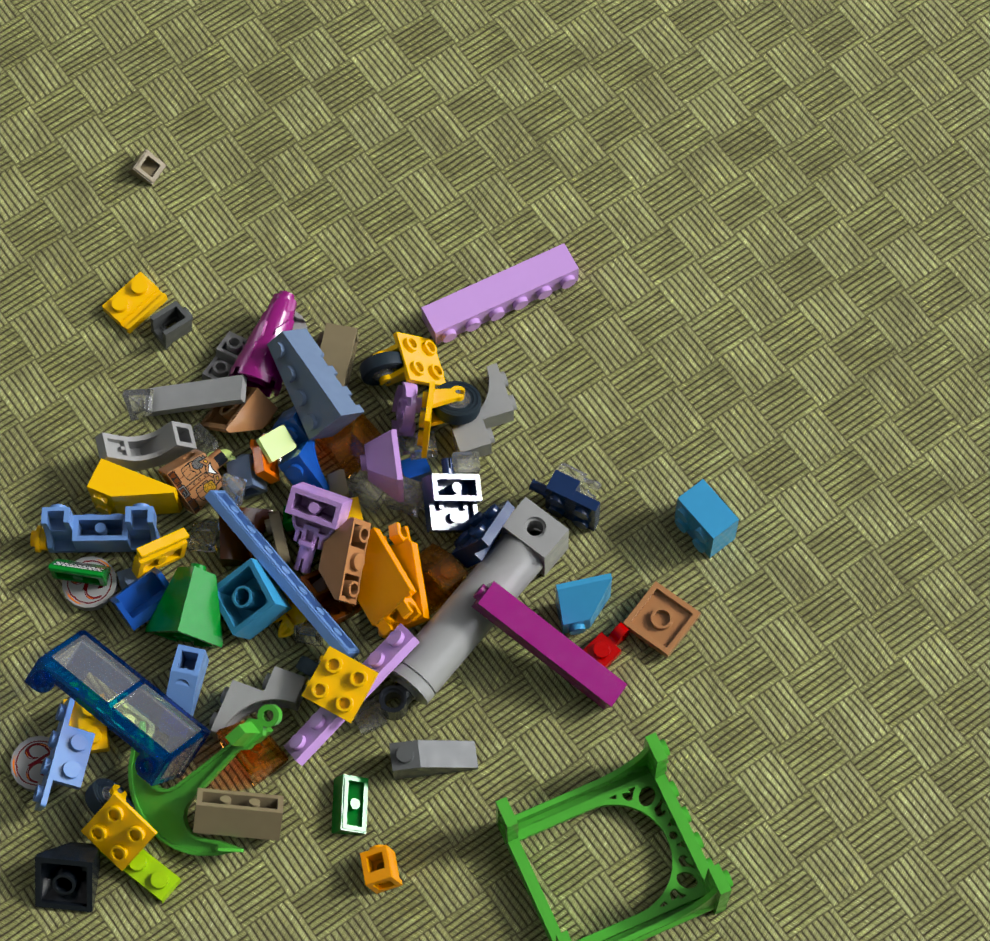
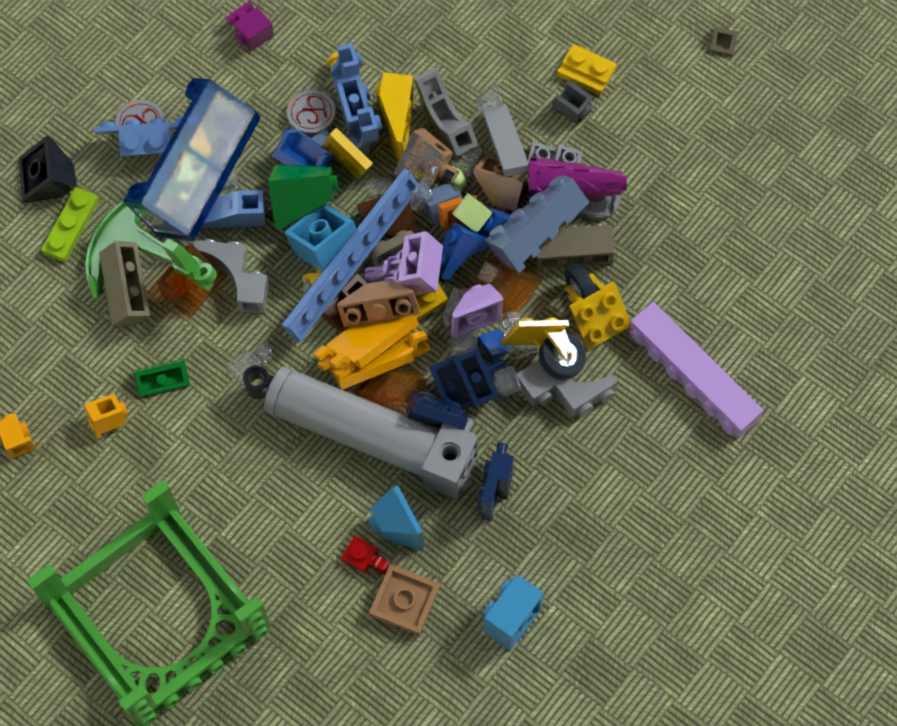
camera: 75 degrees right, 0 degrees up
green slope [48,559,111,586] -> none
yellow plate [81,778,158,871] -> none
lavender plate [284,623,420,766] -> none
yellow plate [296,646,379,723] -> none
dark tan slope [327,469,350,498] -> none
slope [389,740,478,780] -> none
lavender plate [391,382,422,437] -> none
magenta brick [471,581,627,709] -> none
clear plate [553,462,602,500] -> none

